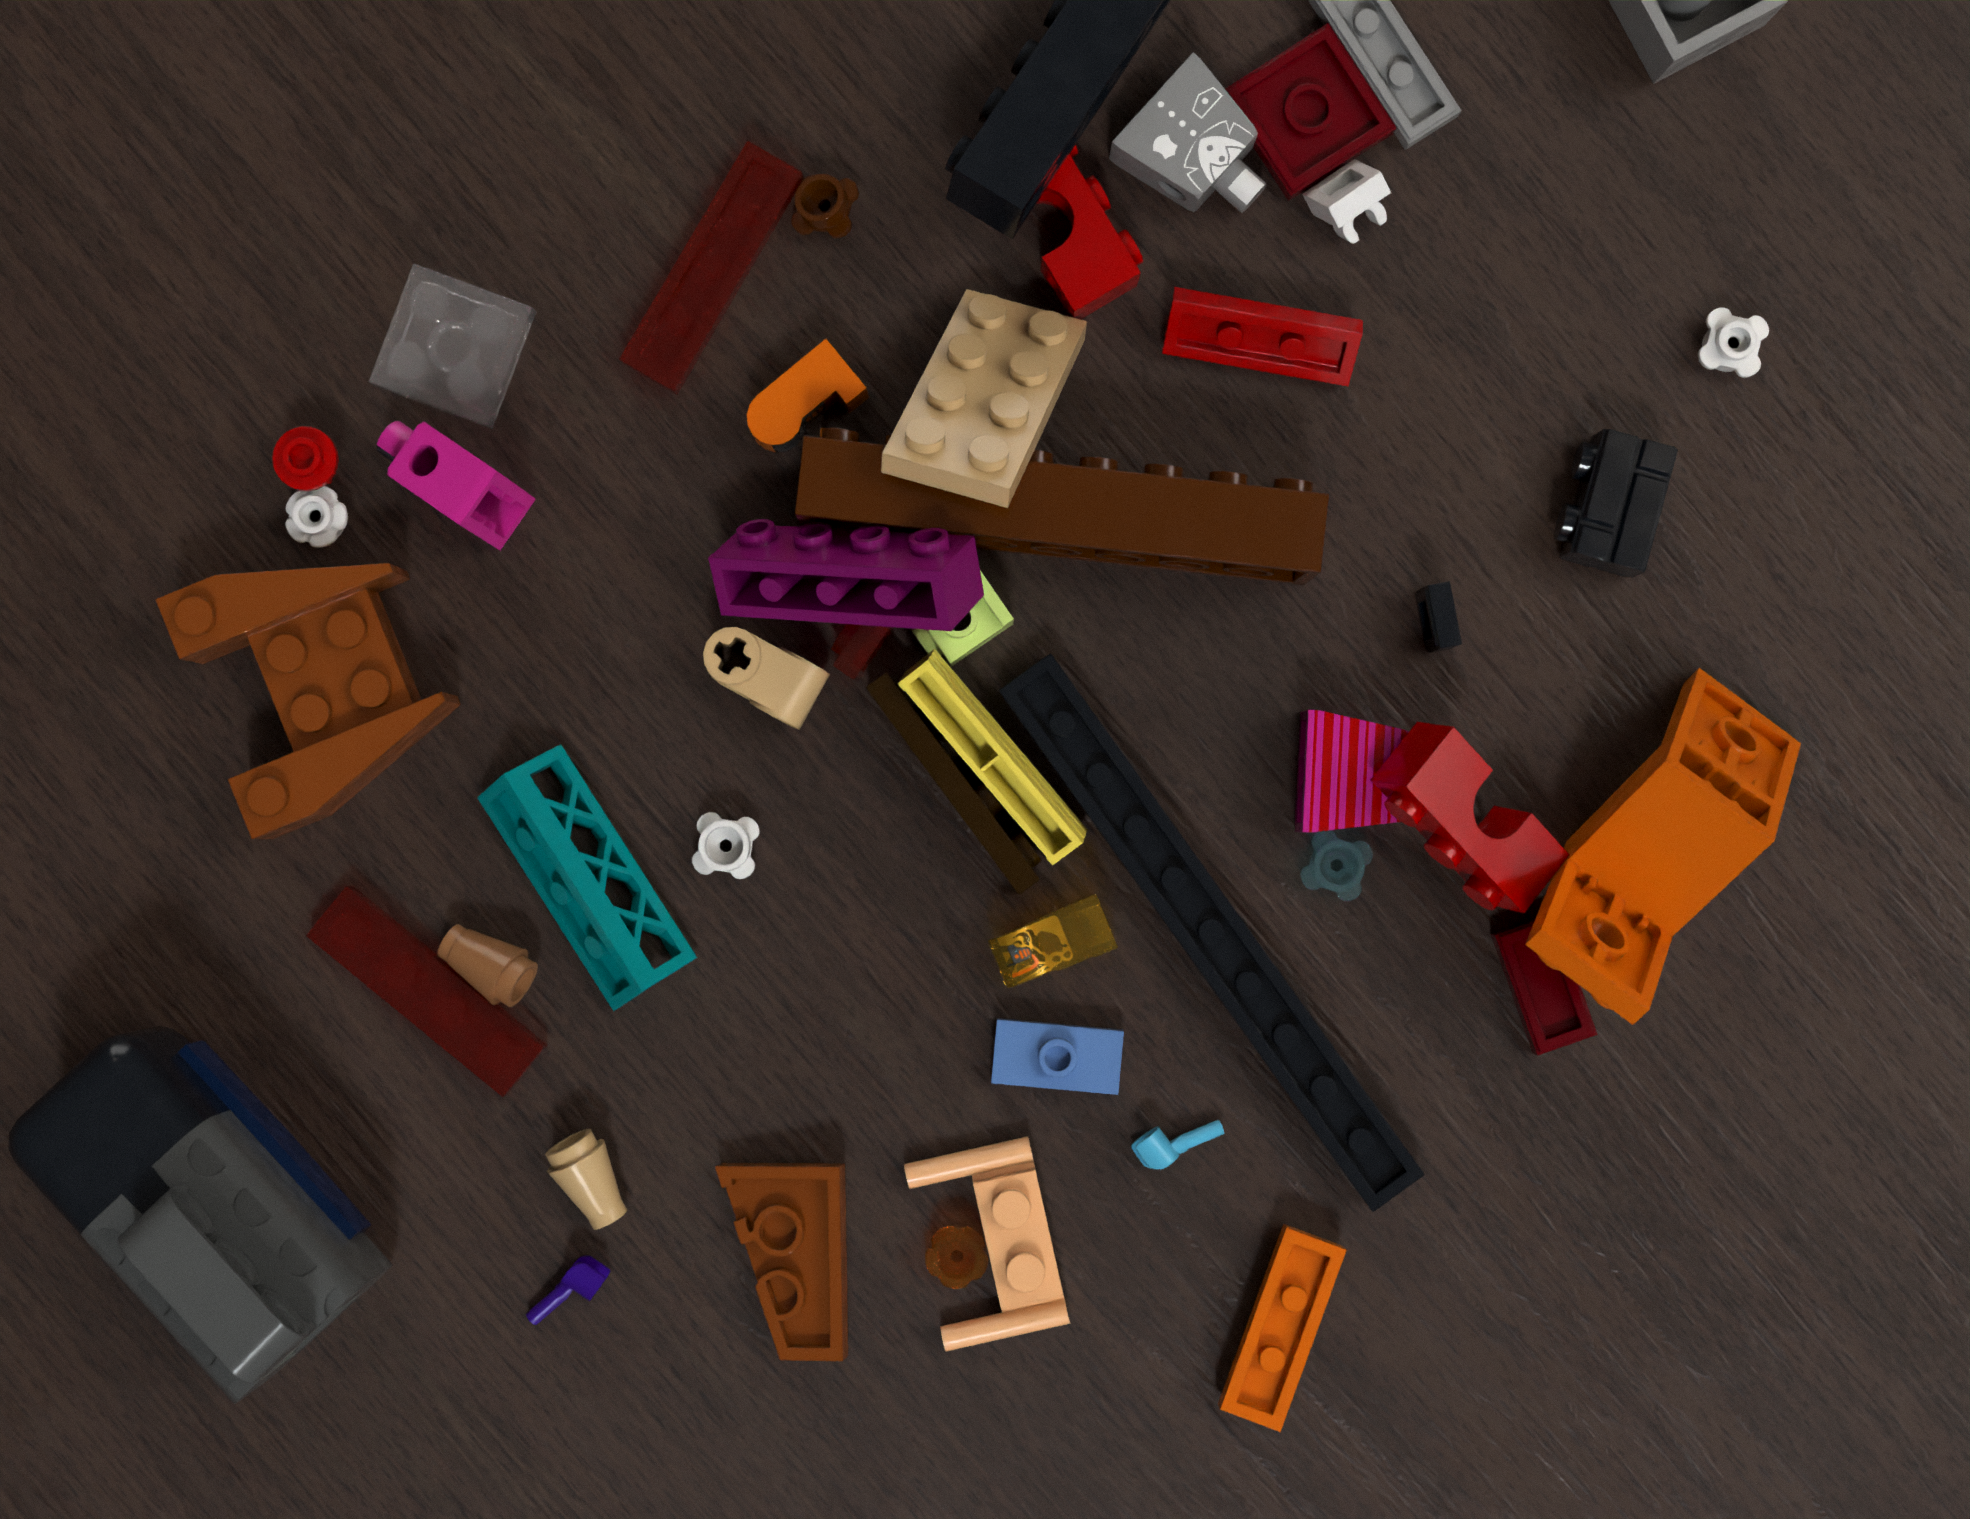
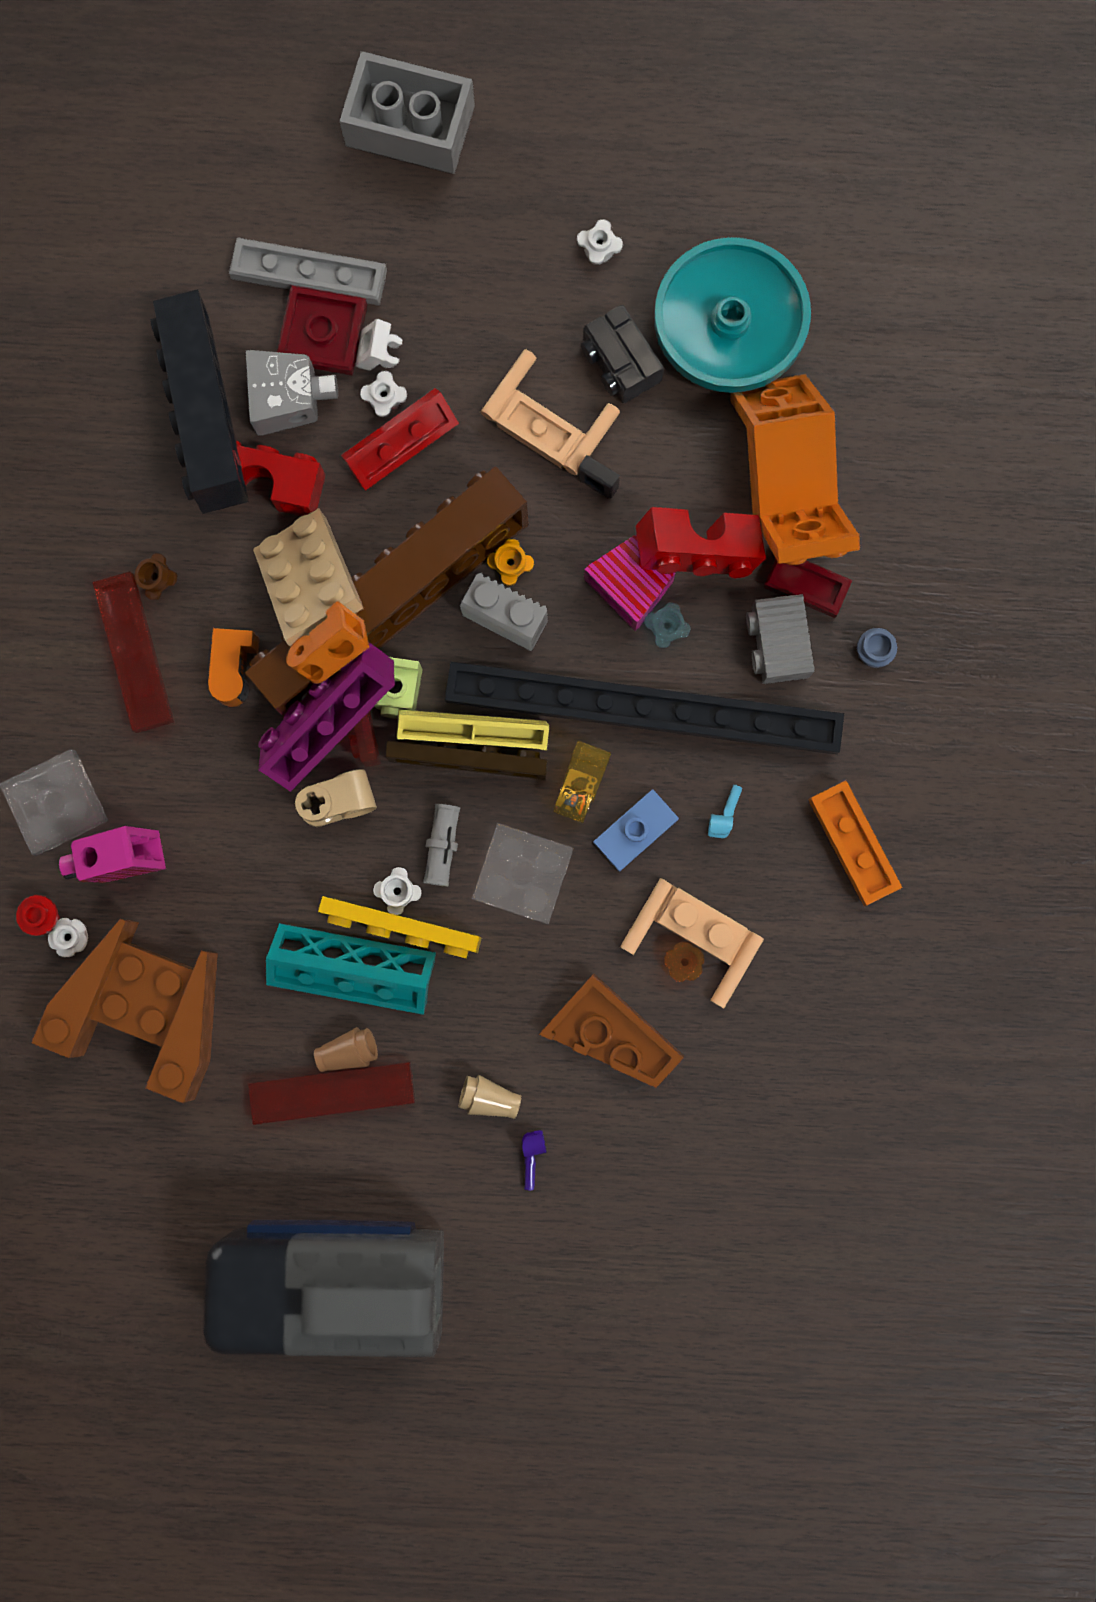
camera: 40 degrees left, 5 degrees down
none -> orange leg [286,601,369,684]
none -> yellow plate [318,896,482,959]
none -> white plate [361,371,407,417]
none -> light grey pin [423,804,460,887]
none -> light grey brick [460,573,548,651]
none -> clear plate [472,823,574,925]
none -> light nougat plate [480,349,620,475]
none -> light orange plate [487,539,534,586]
none -> teal dish [654,237,811,393]
none -> light grey brick [746,594,814,684]
none -> sand blue plate [857,628,897,668]

